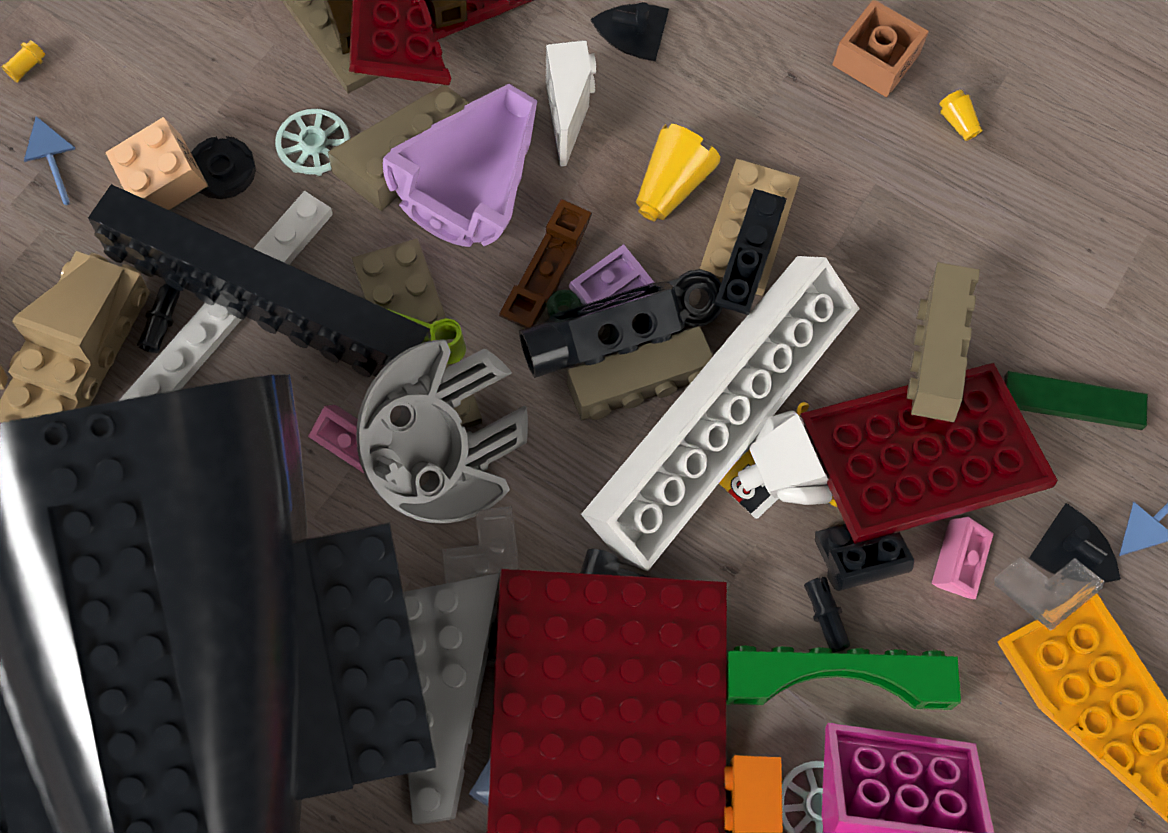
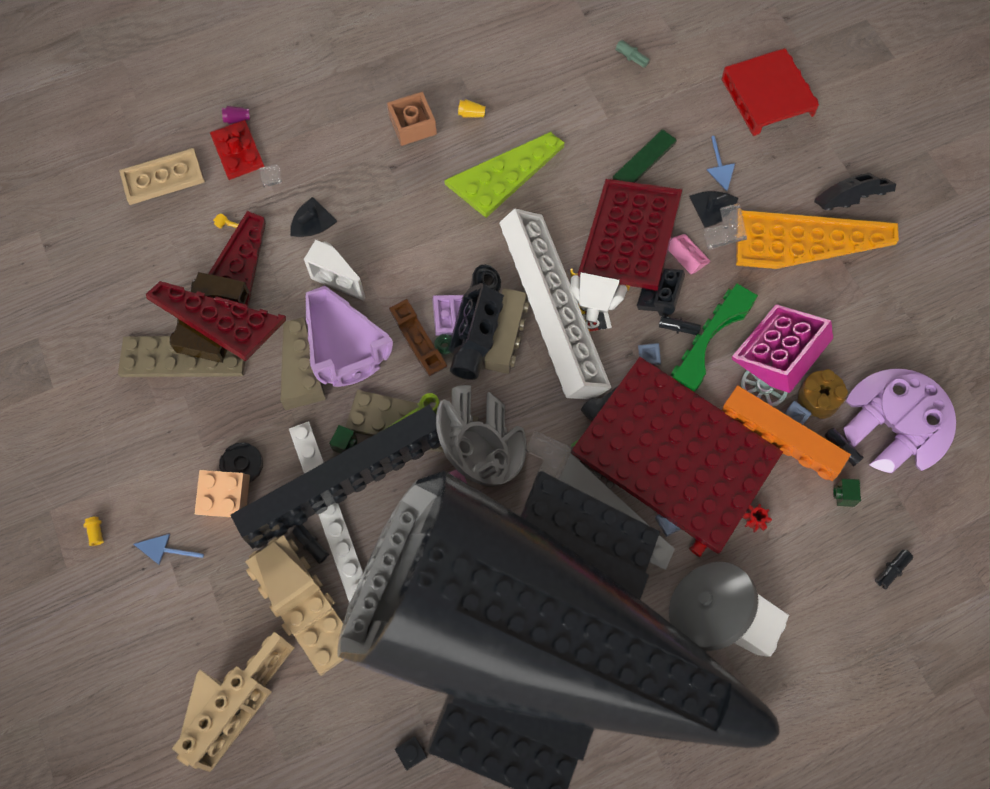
camera: 50 degrees left, 0 degrees up
light aqua wheel [275,109,351,176] -> none
yellow cone [636,124,721,222] -> none
tan plate [700,159,800,296] -> none
black slope [715,188,787,315] -> none
dark tan wedge [907,262,980,422] -> none
none -> dark green plate [329,425,358,454]
none -> lime wing [444,132,564,218]
none -> sand blue tile [638,343,661,365]

